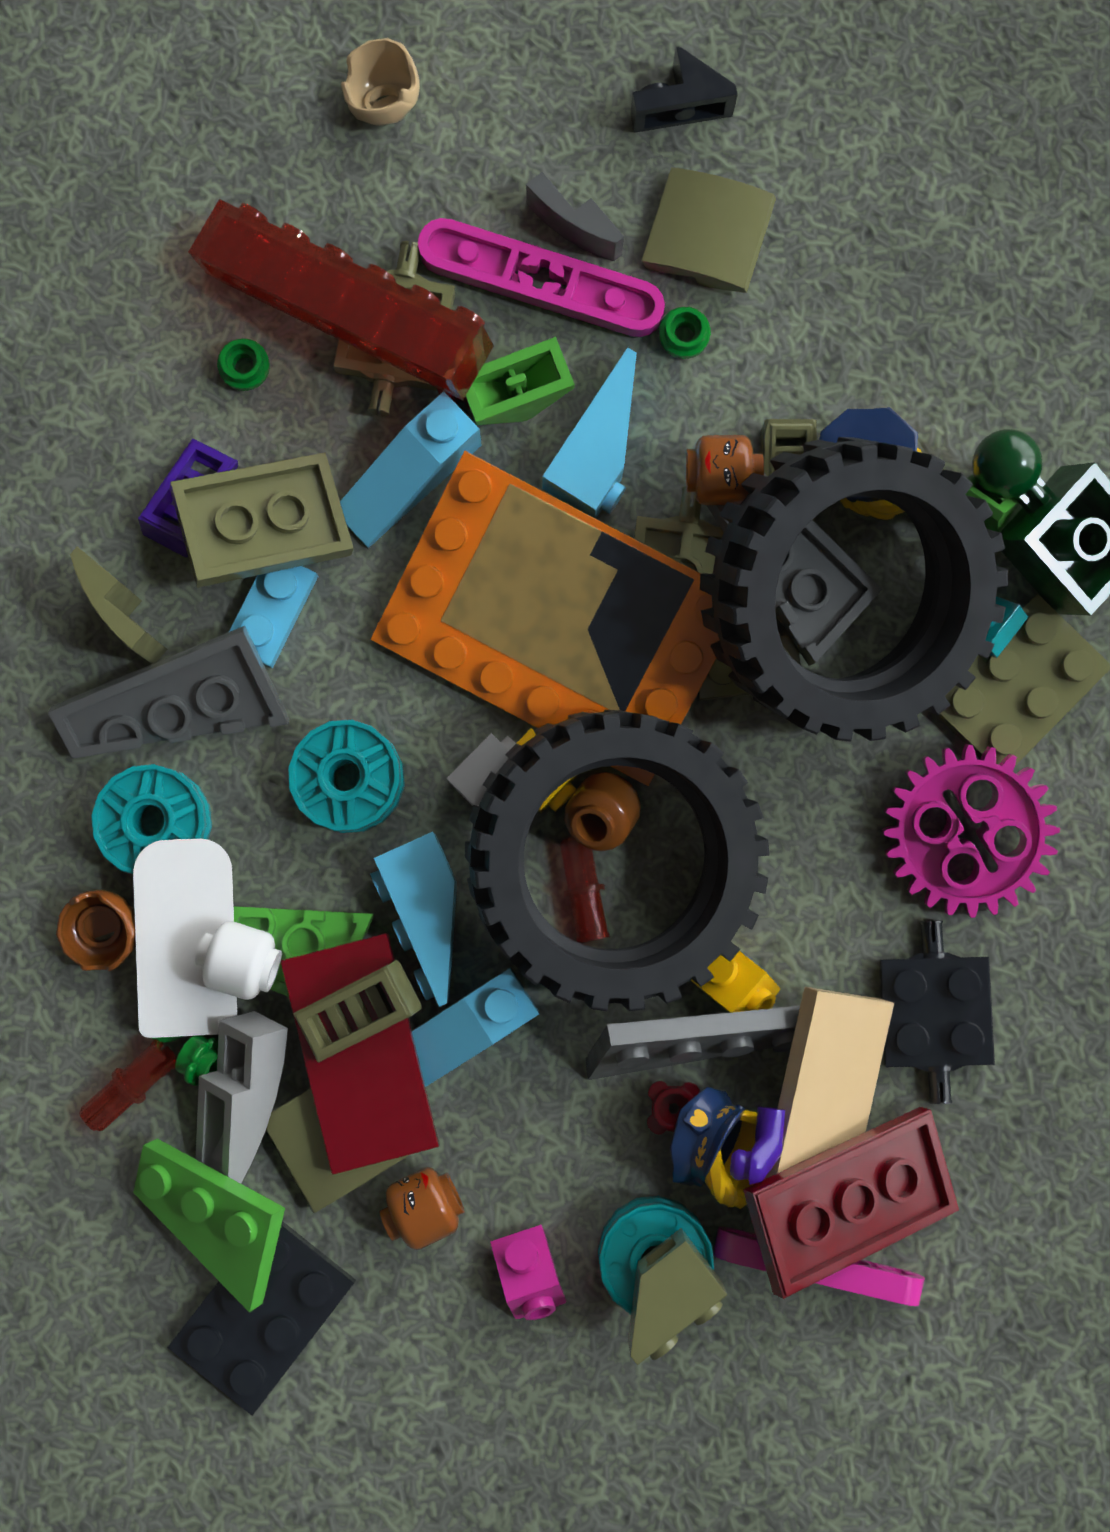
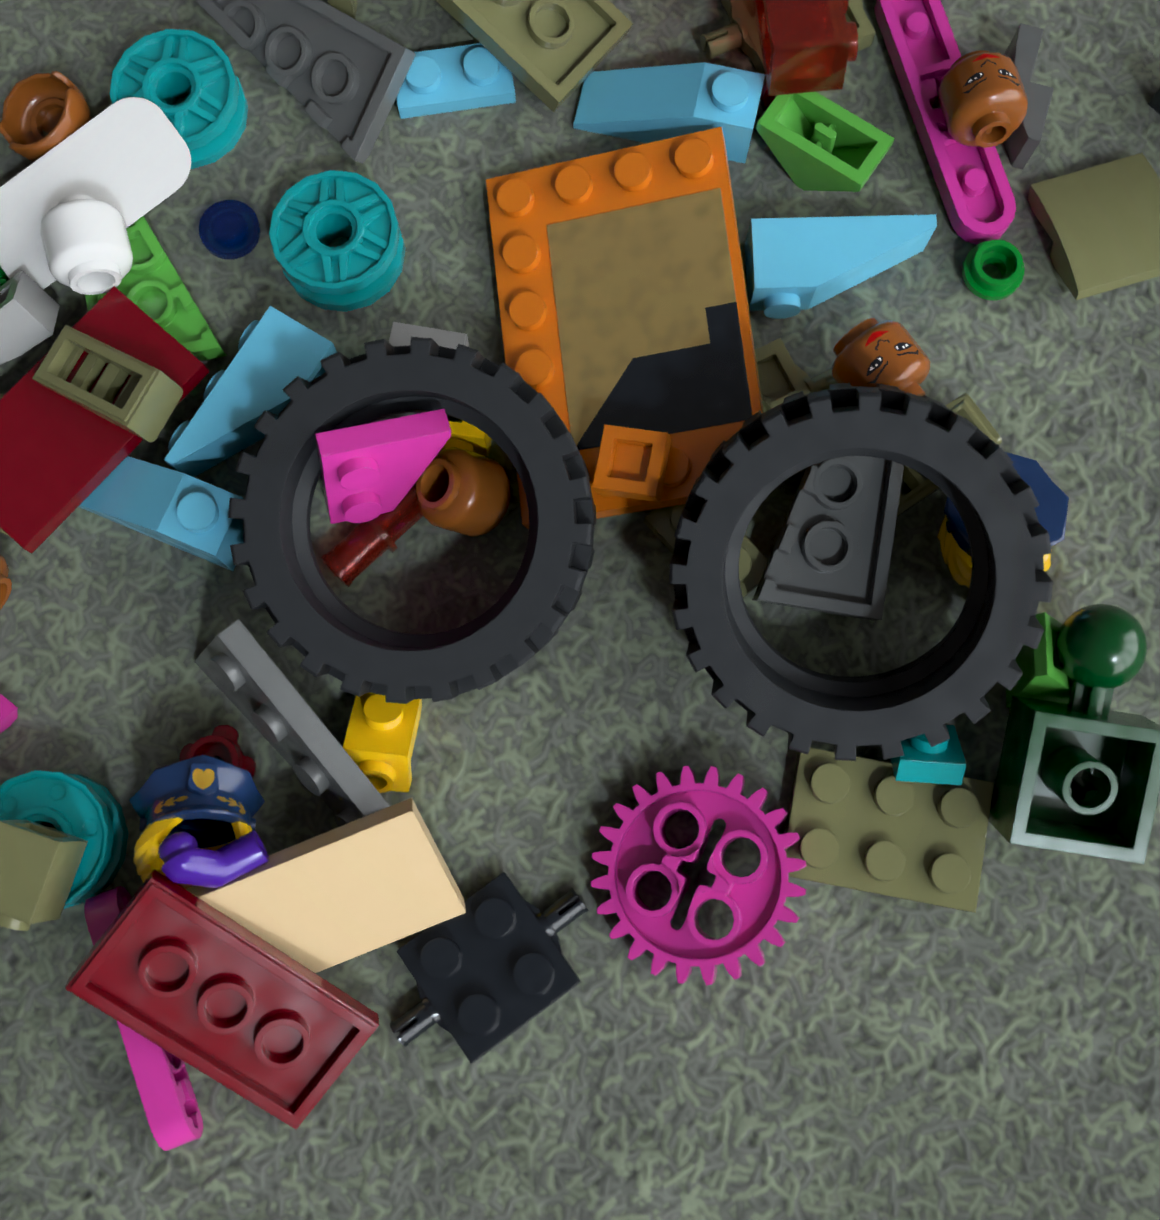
camera: 60 degrees right, 5 degrees down
none -> clear blue plate [199,200,261,260]
none -> dark pink wing [316,408,451,524]
none -> orange plate [592,424,672,503]
none -> dark orange head [939,50,1028,148]

